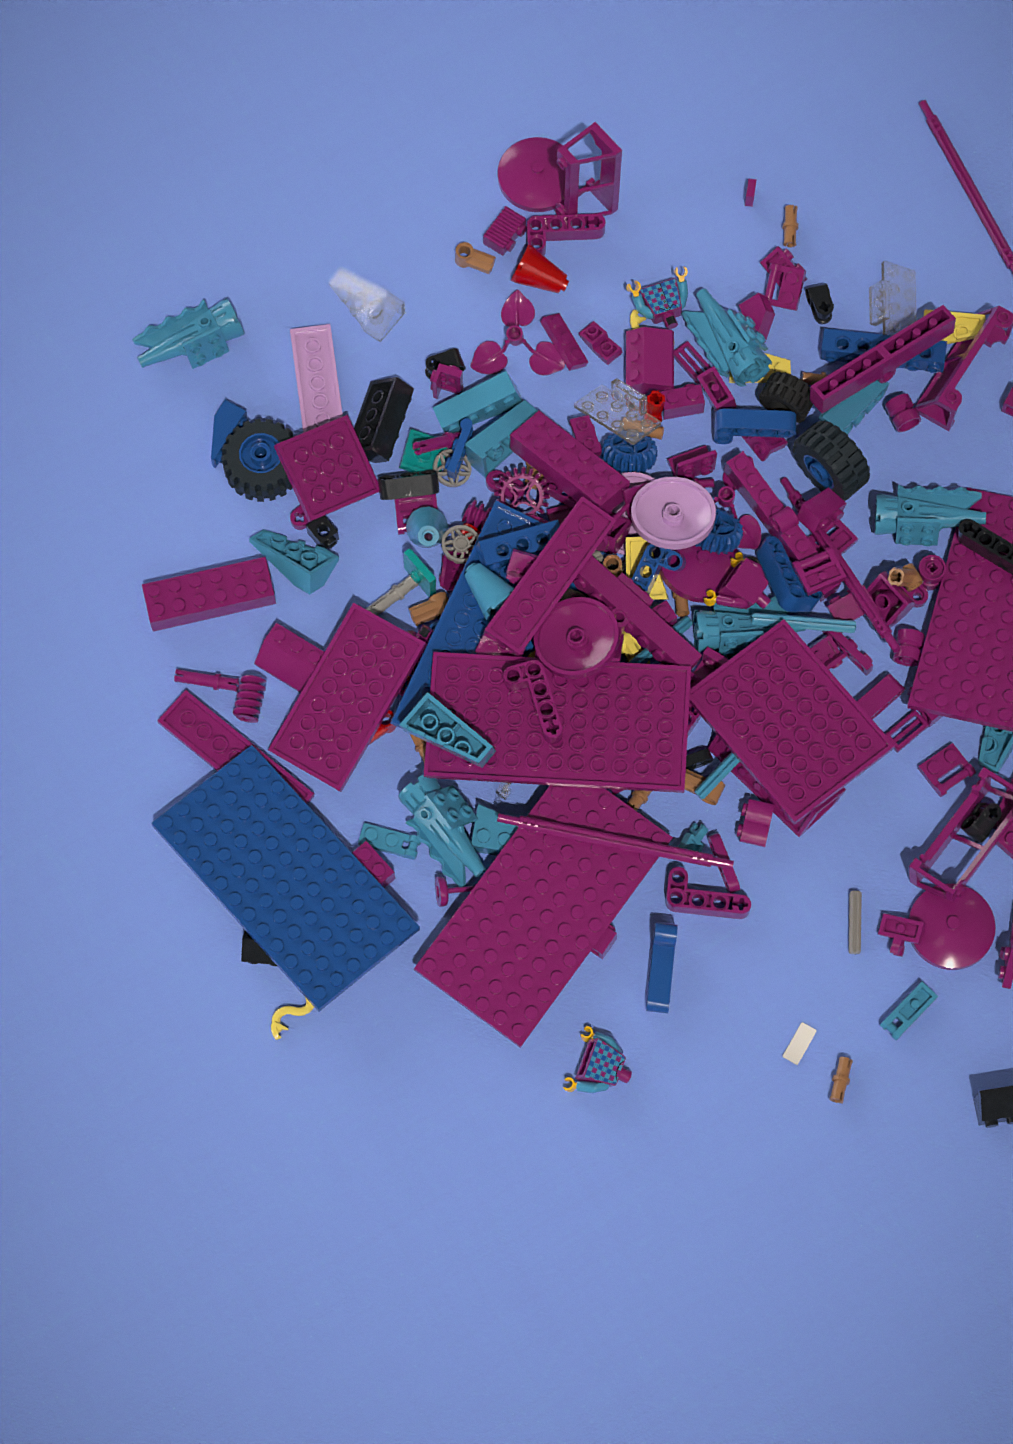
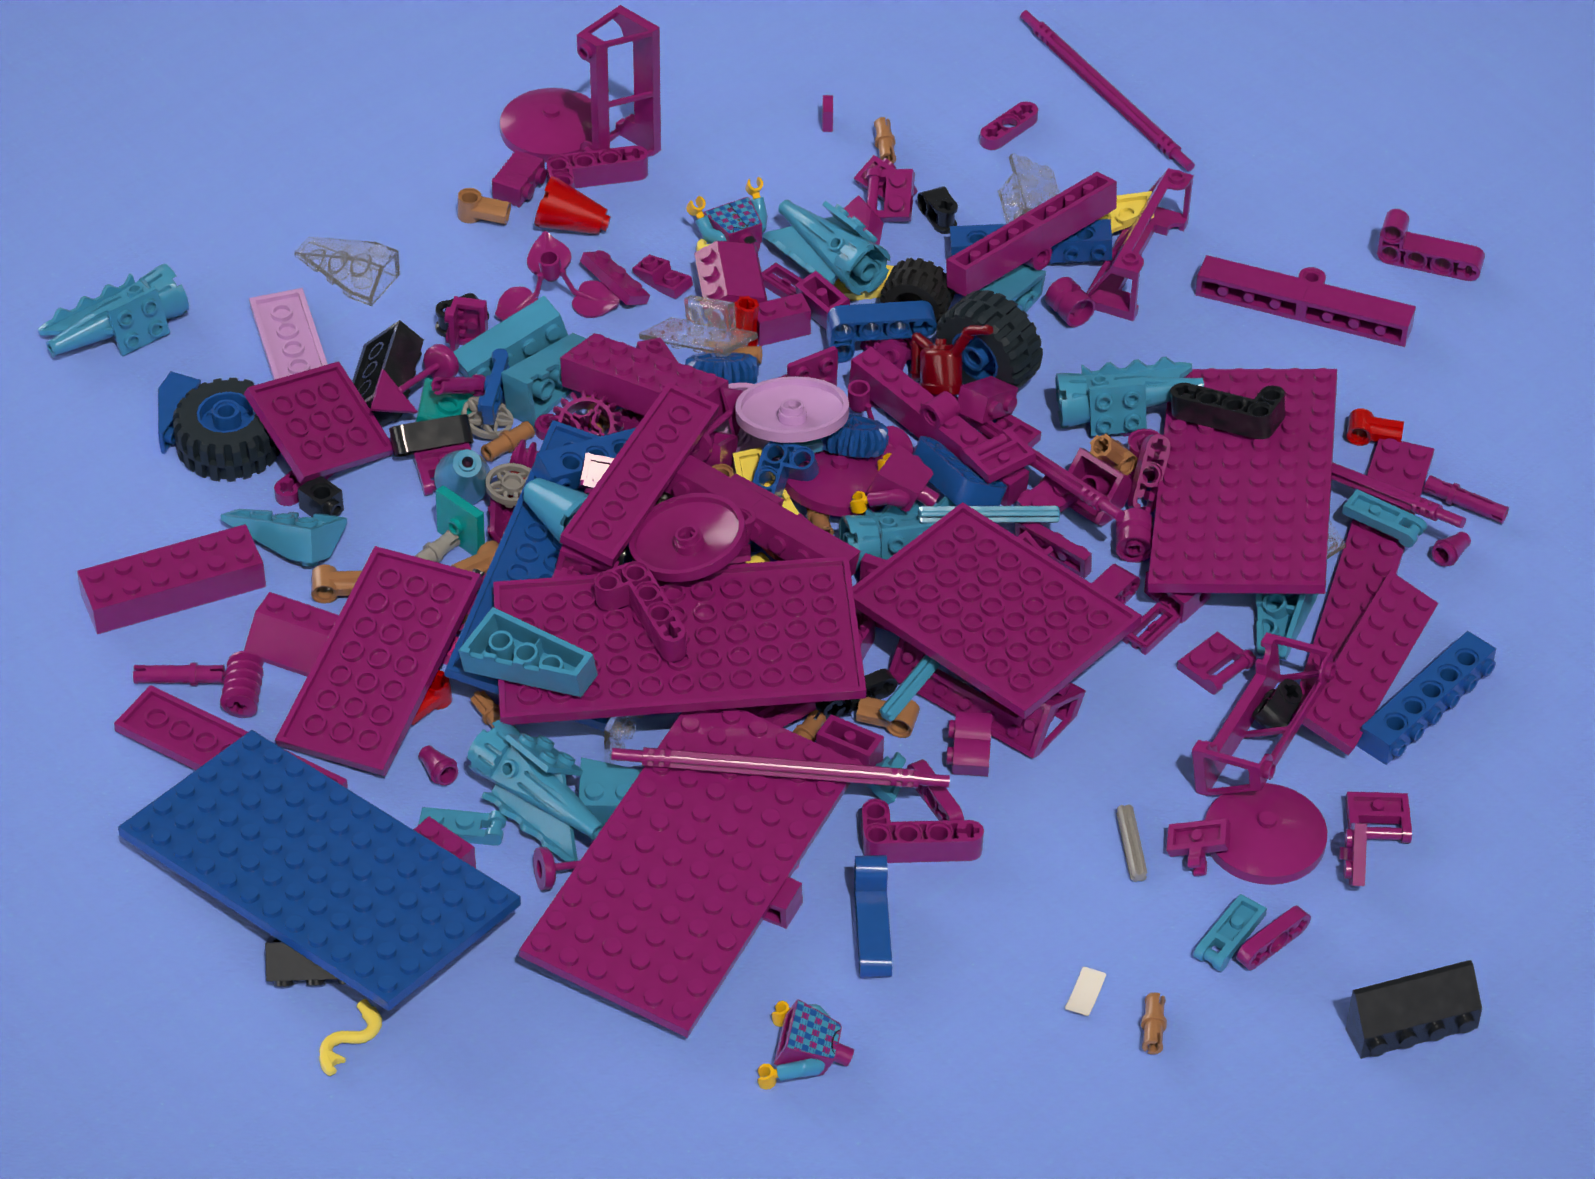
camera: 10 degrees left, 25 degrees down
none -> medium nougat piece [311,564,362,604]
none -> magenta piece [370,344,459,414]
none -> magenta cone [418,745,458,785]
none -> medium nougat pin [481,421,535,462]
none -> magenta brick [816,714,884,766]
none -> dark red piece [910,324,994,395]
none -> magenta beam [980,102,1038,150]
none -> magenta beam [1128,434,1171,514]
none -> magenta beam [1236,905,1311,970]

